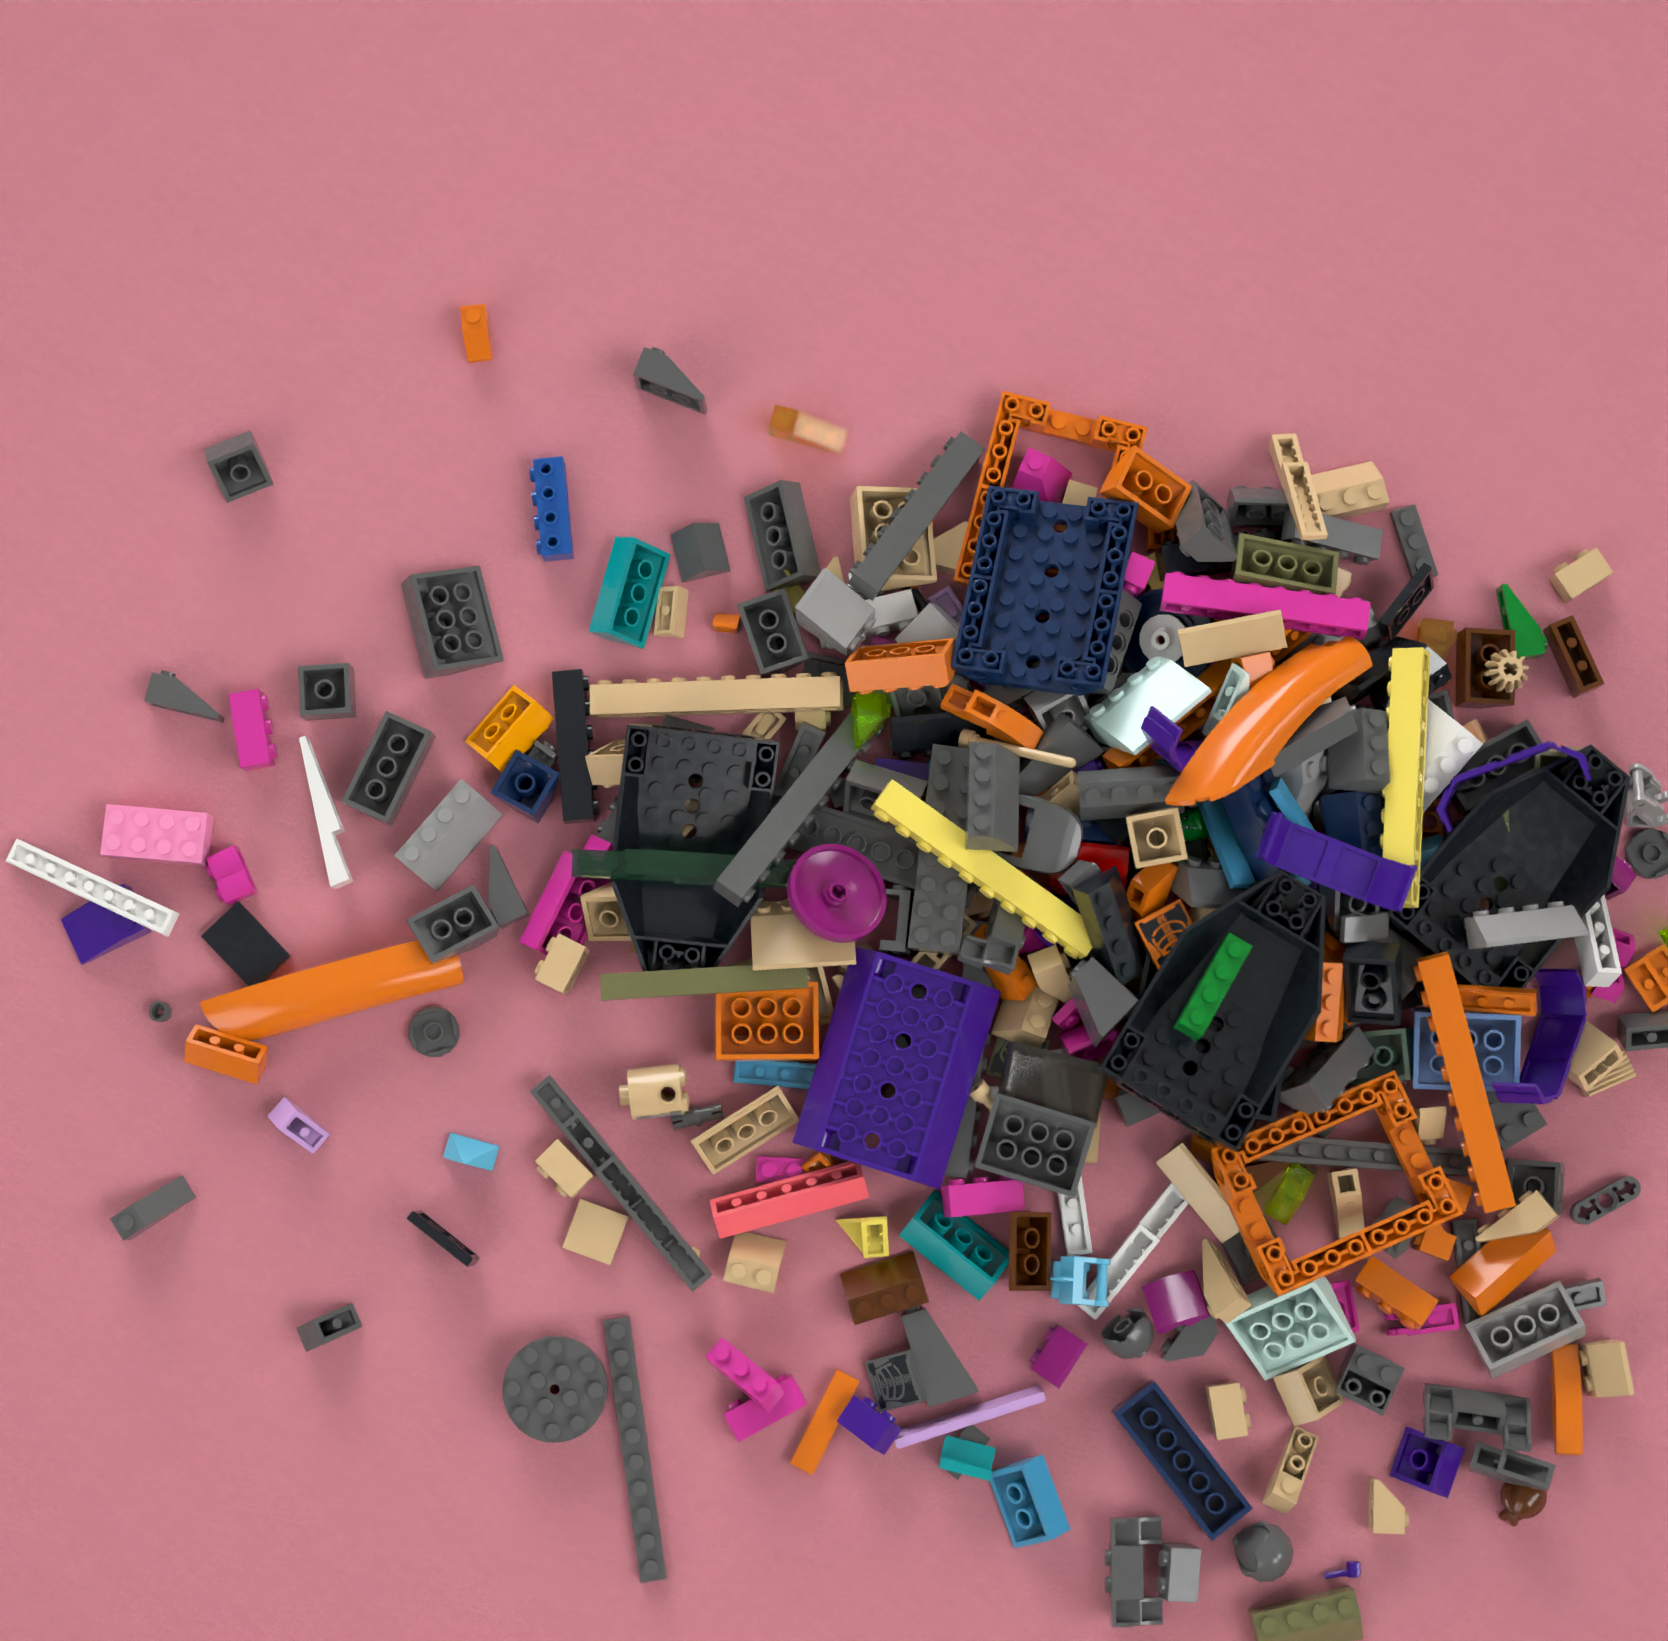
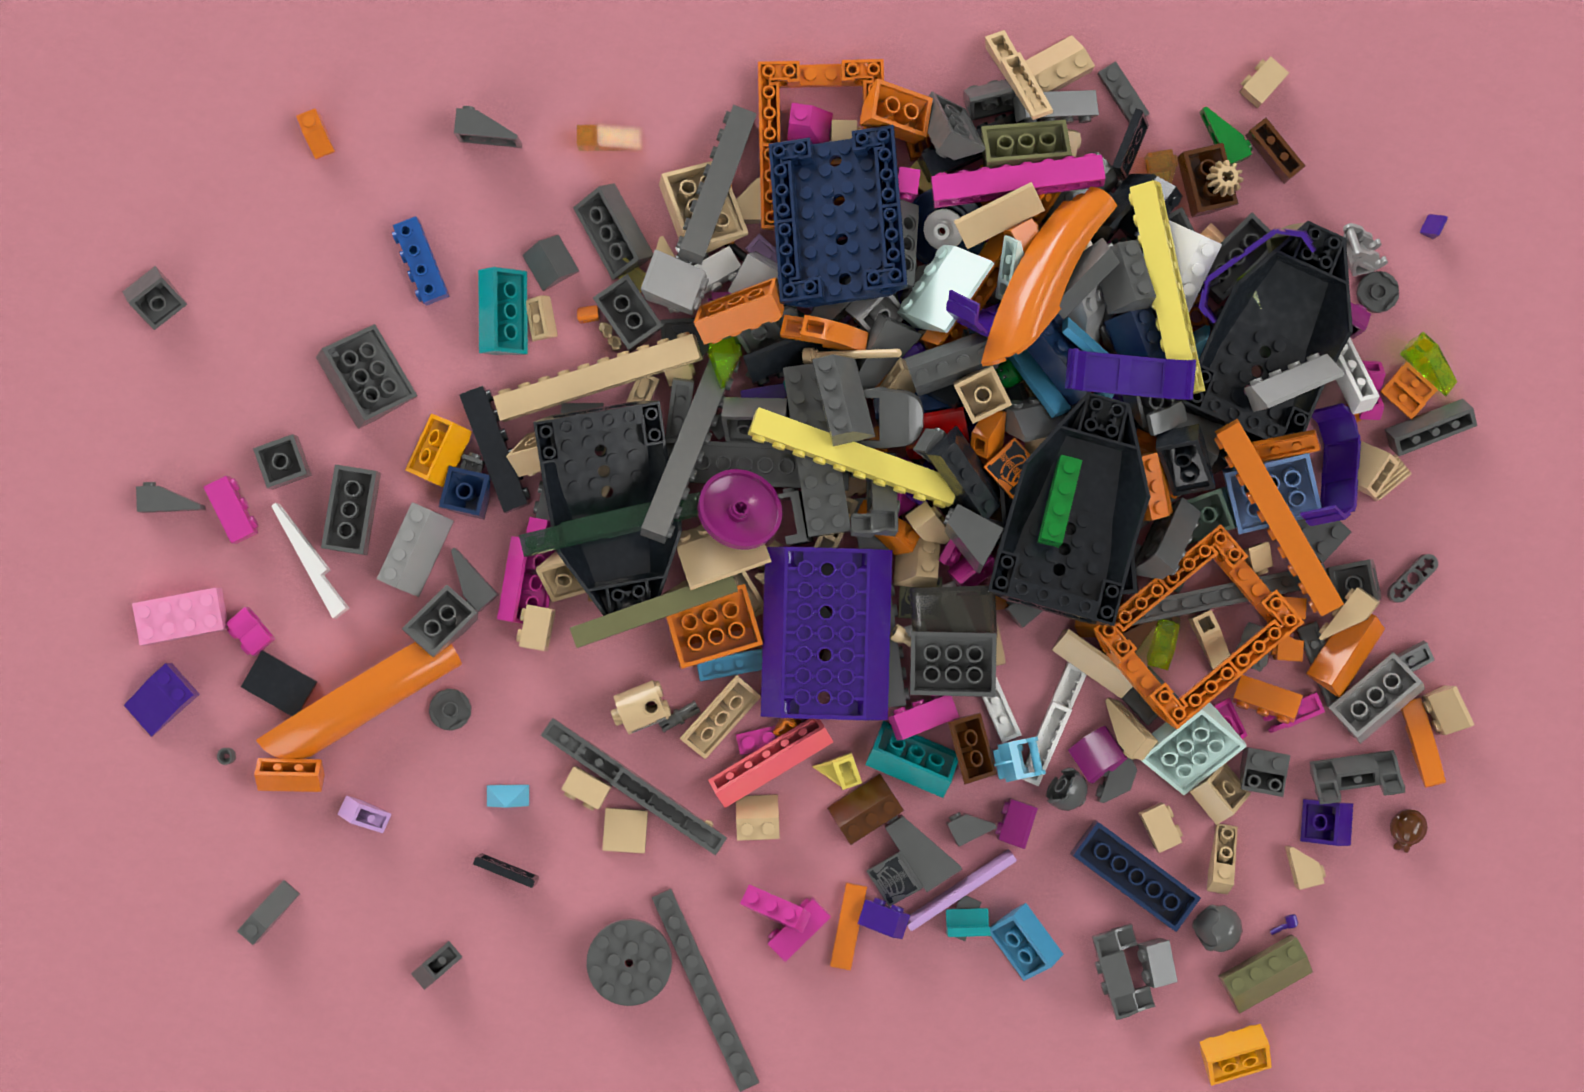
camera: 20 degrees left, 5 degrees up
white tile [6,839,179,937] -> none
dark grey slope [1469,1441,1556,1491] -> none
none -> tan piece [599,322,621,351]
none -> dark grey slope [946,812,997,847]

